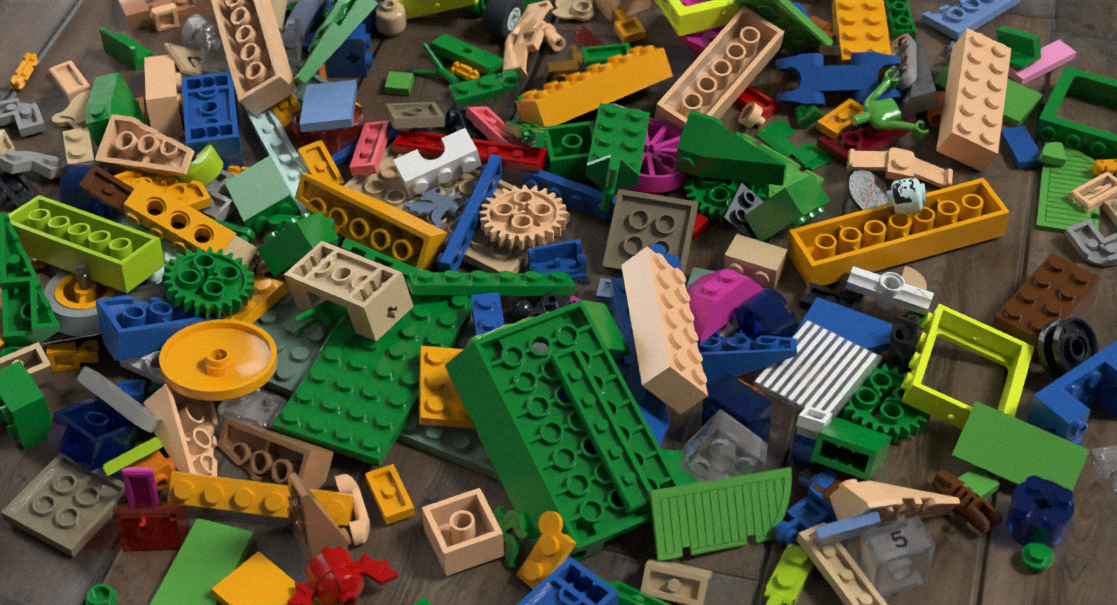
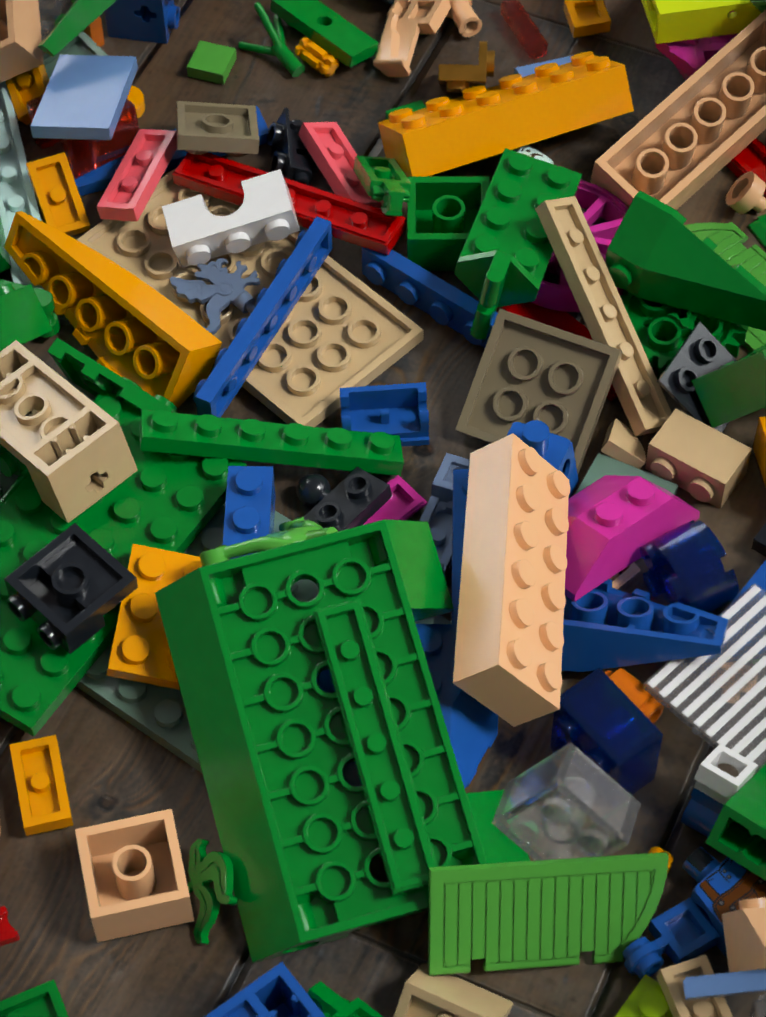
camera: 10 degrees right, 10 degrees up
green hinge [449,70,519,107] -> none
light nougat gear [480,185,567,250] -> none
light orange hinge [517,511,577,590] -> none
green tile [581,43,631,70] -> none
none -> black plate [4,523,138,654]
none -> tan plate [535,196,672,437]
none -> tan tile [601,418,646,469]

